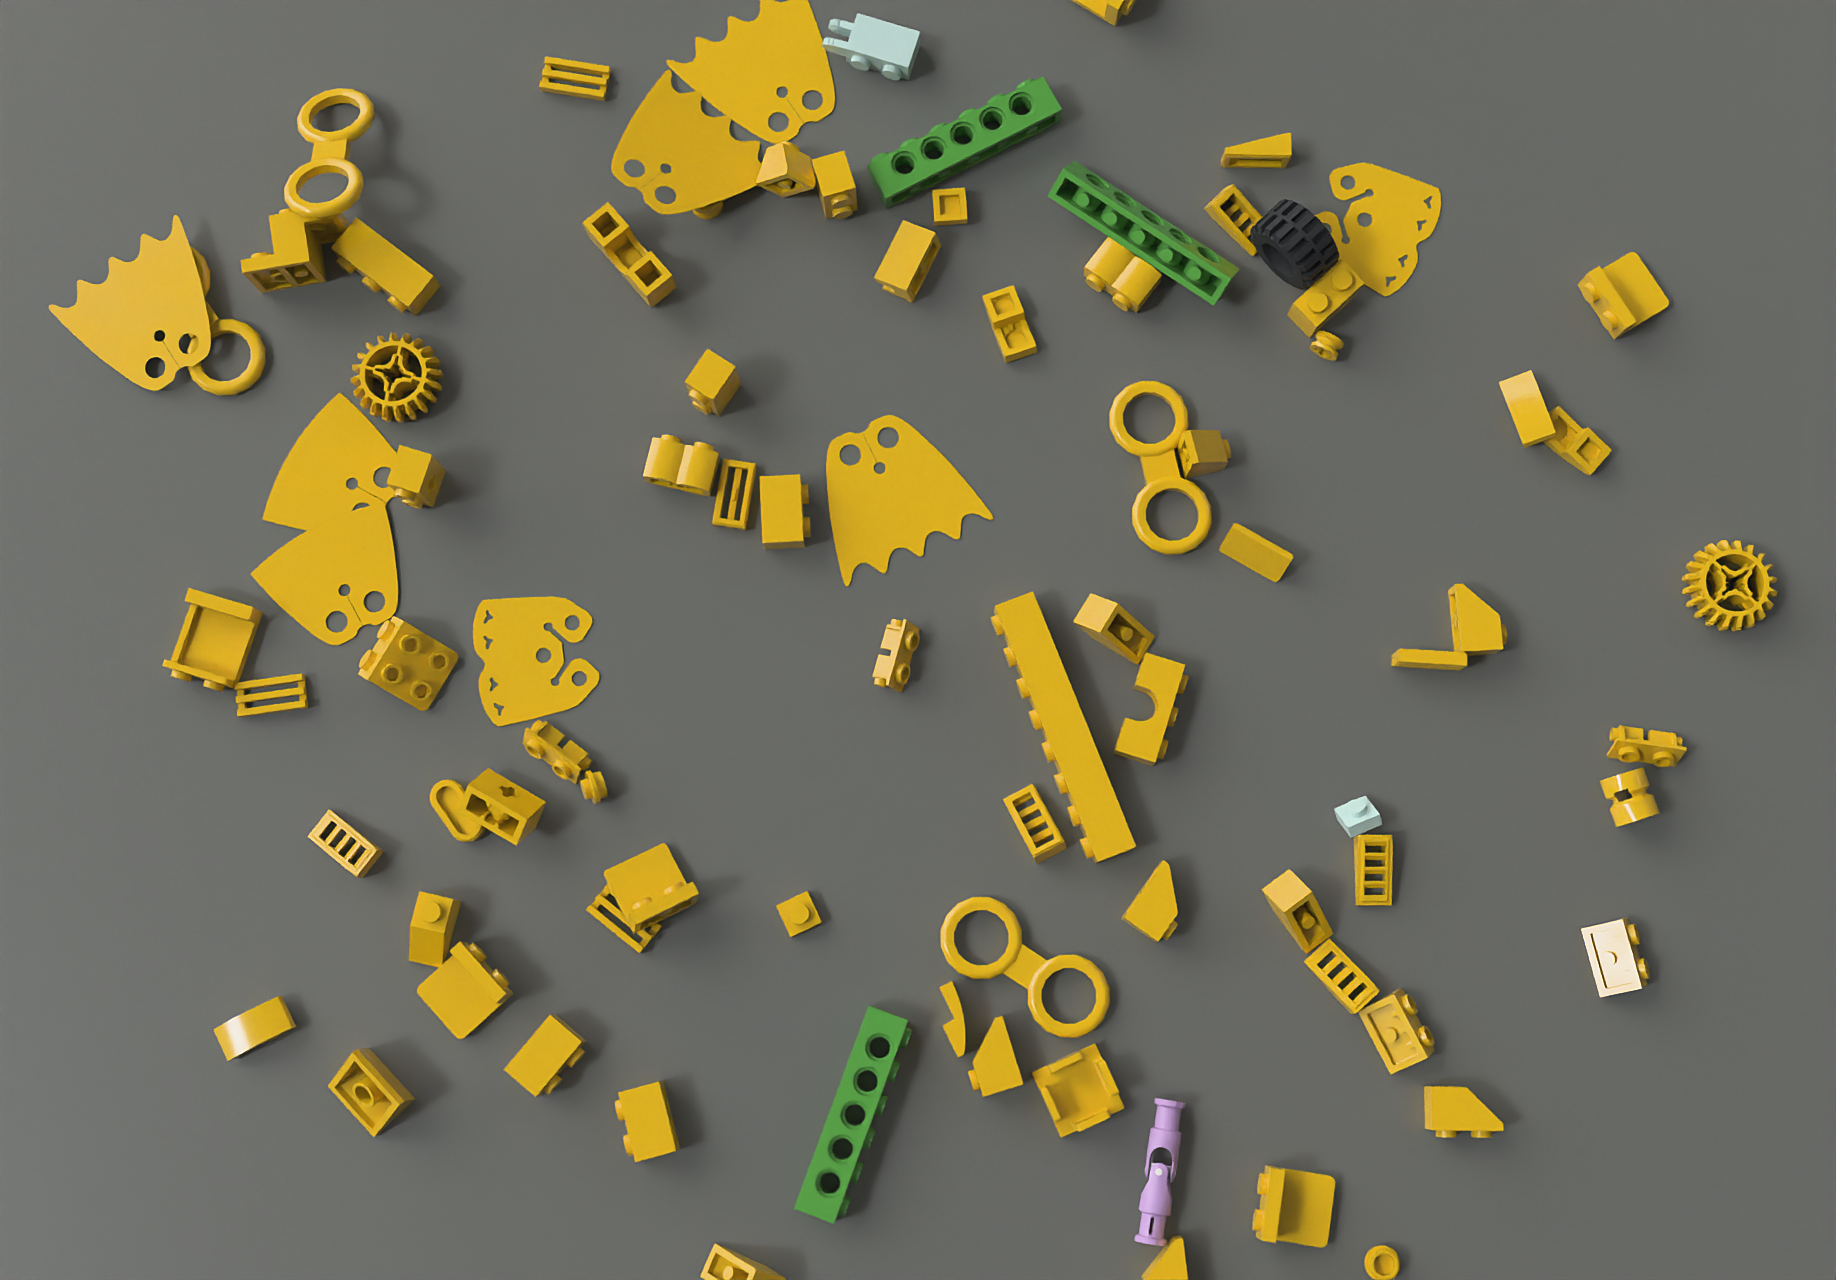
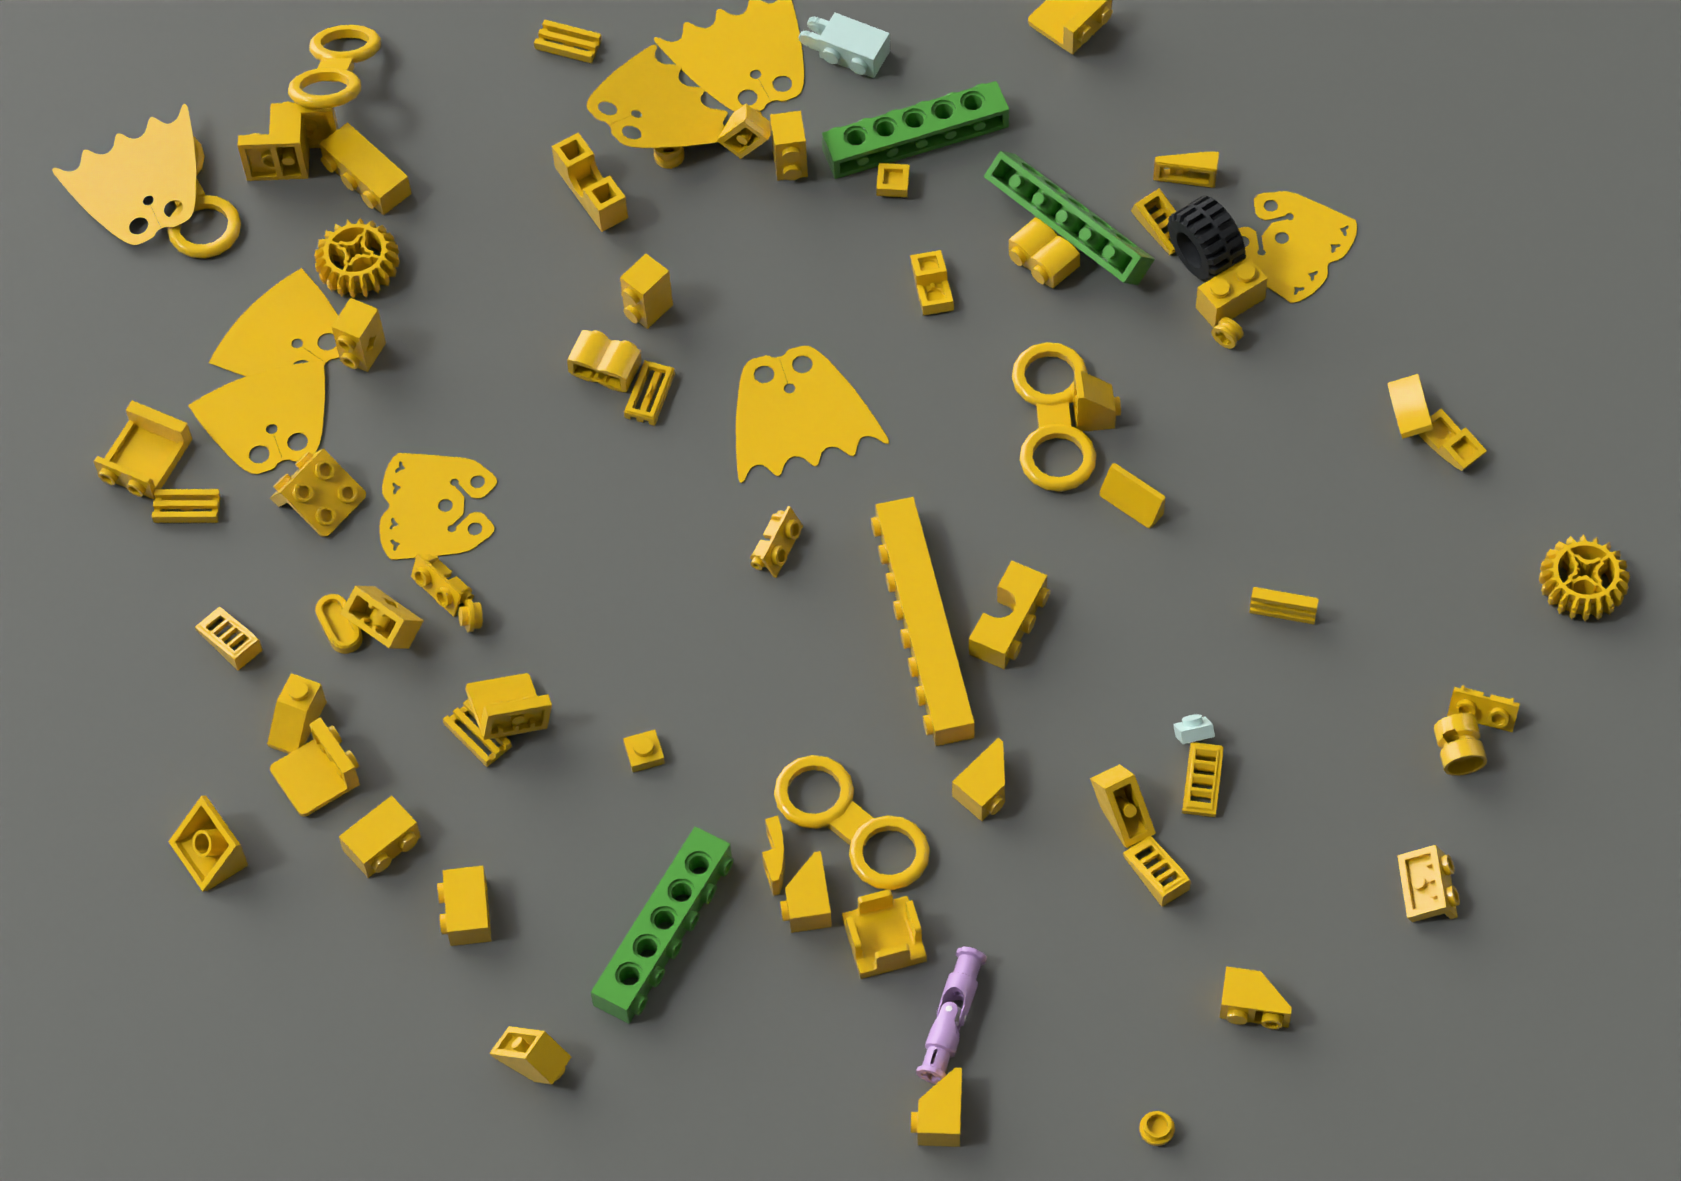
camera: 10 degrees right, 20 degrees down
yellow slope [213,995,296,1061] -> none
yellow brick [759,474,811,550] -> none
yellow hinge [874,220,941,303] -> none
yellow slope [1003,784,1067,864] -> none
yellow slope [1073,593,1155,665] -> none
yellow bracket [1252,1165,1335,1248] -> none
yellow bracket [1358,988,1435,1074] -> none
yellow slope [1448,584,1507,656] -> none
yellow bracket [1577,252,1669,340] -> none

